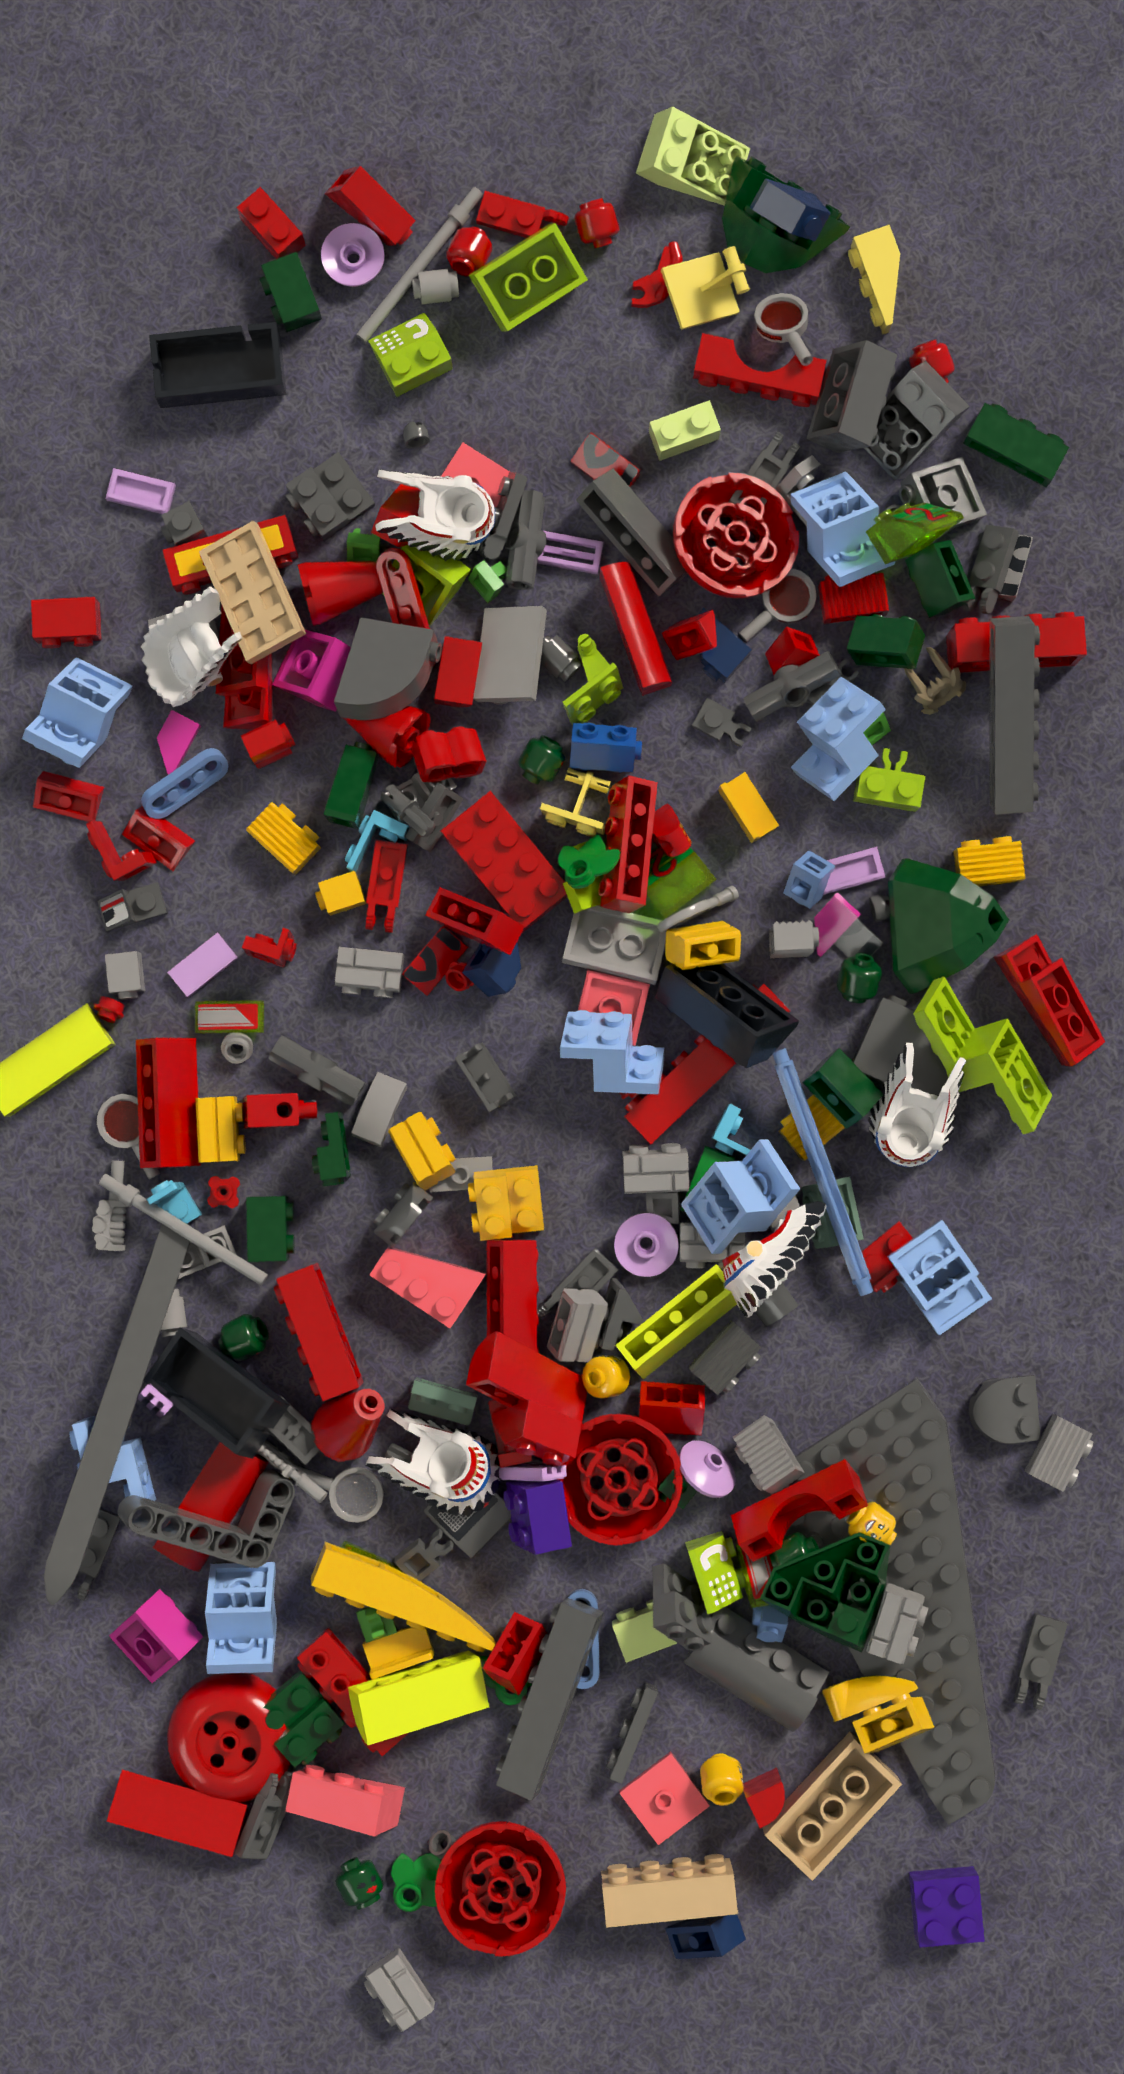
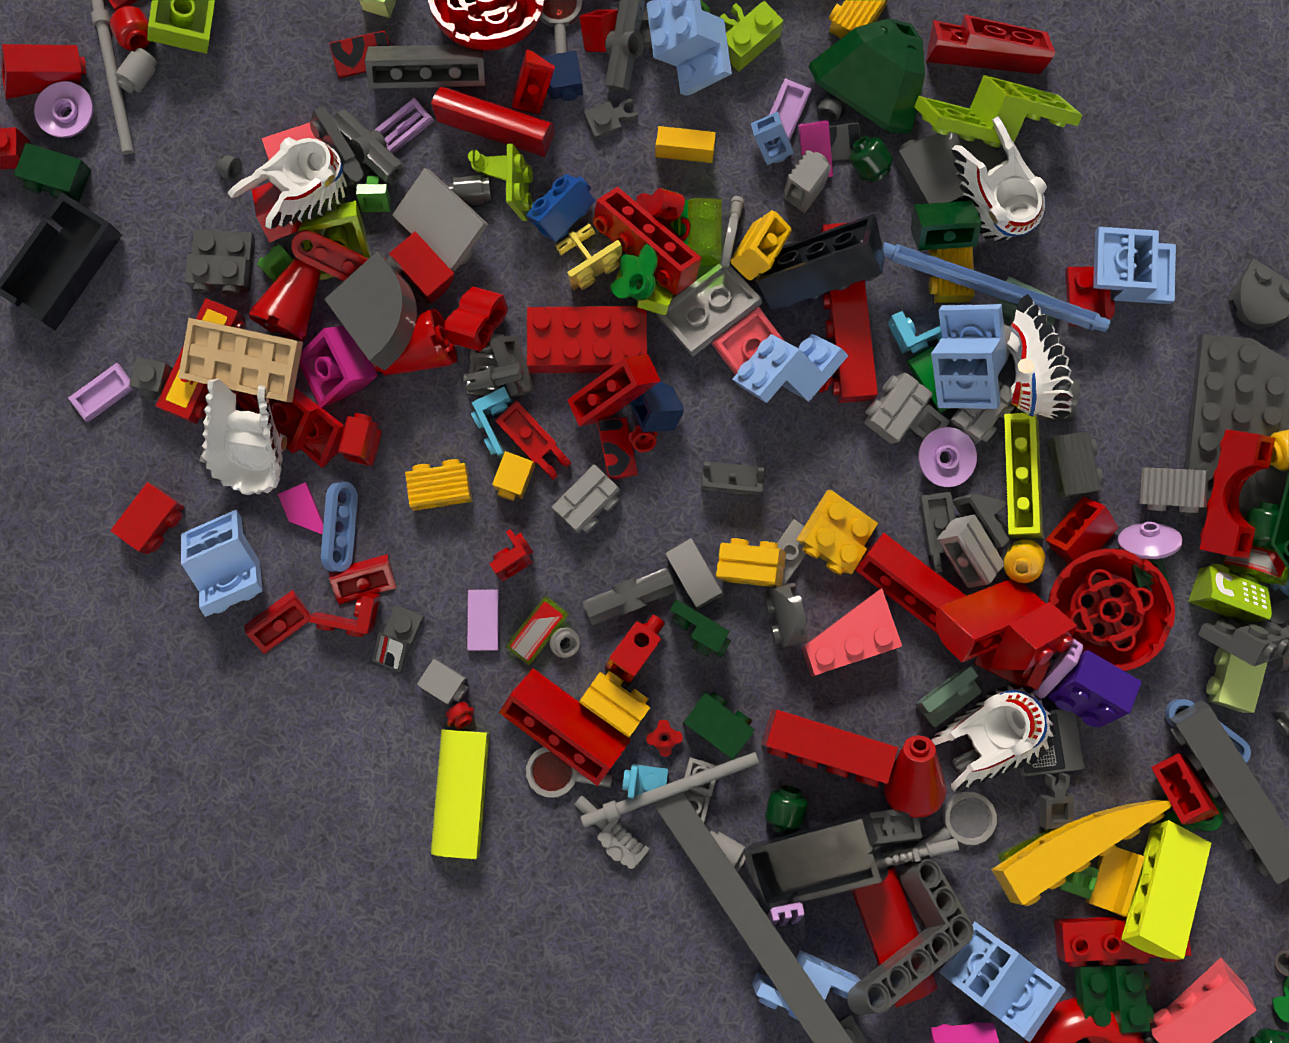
camera: 50 degrees left, 5 degrees down
dark green slope [324,742,379,830] -> none
lime slope [368,313,453,397] -> none
dark green head [518,735,565,785] -> none

